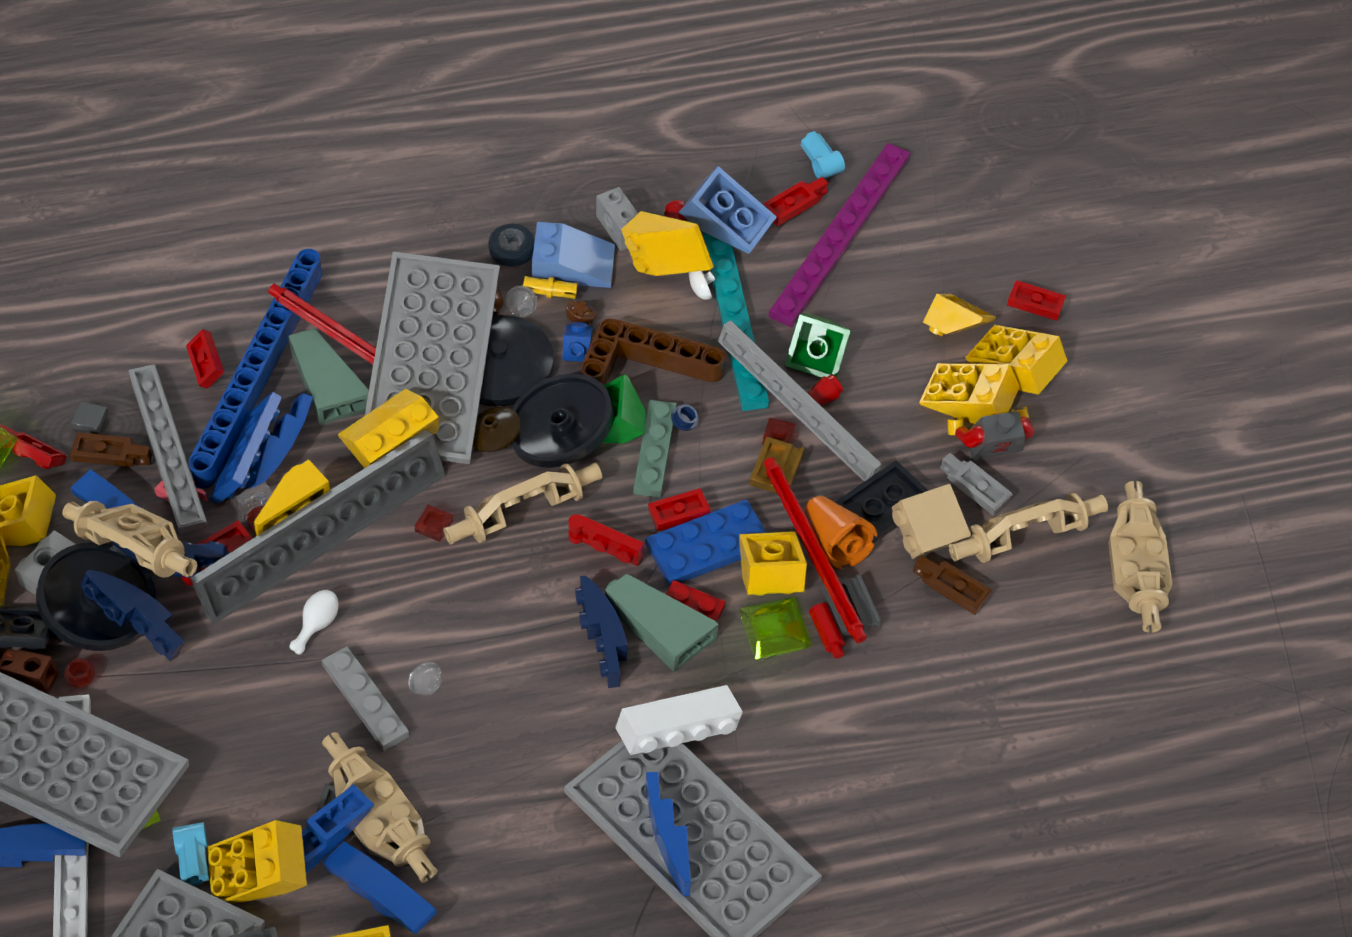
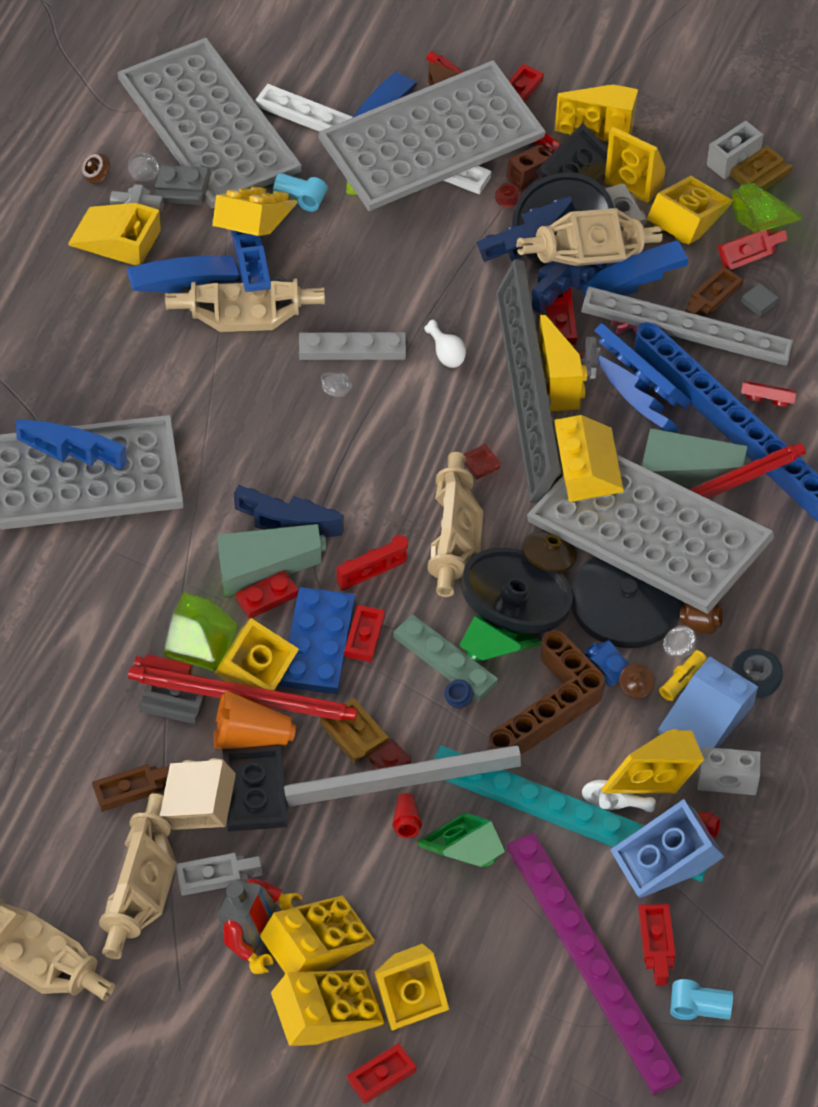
camera: 125 degrees right, 0 degrees up
white brick [616,685,743,755] -> none

